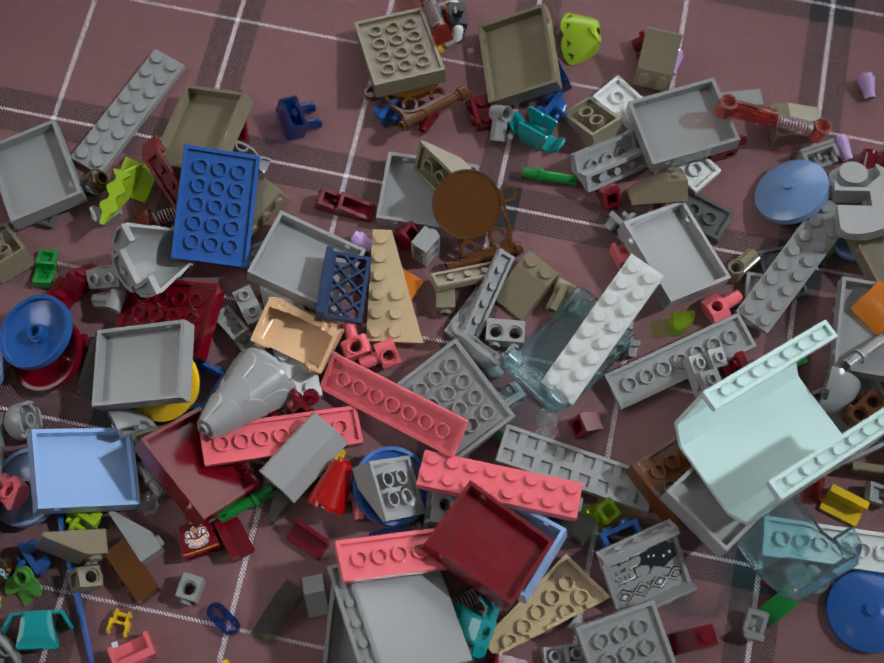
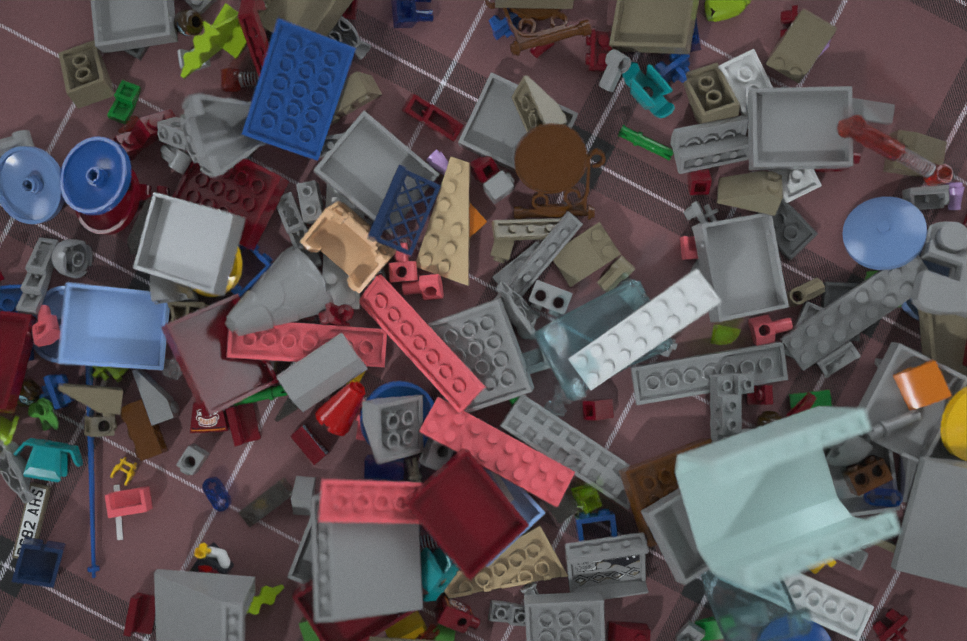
camera: 20 degrees right, 20 degrees up
none -> light grey hinge [816,340,861,378]

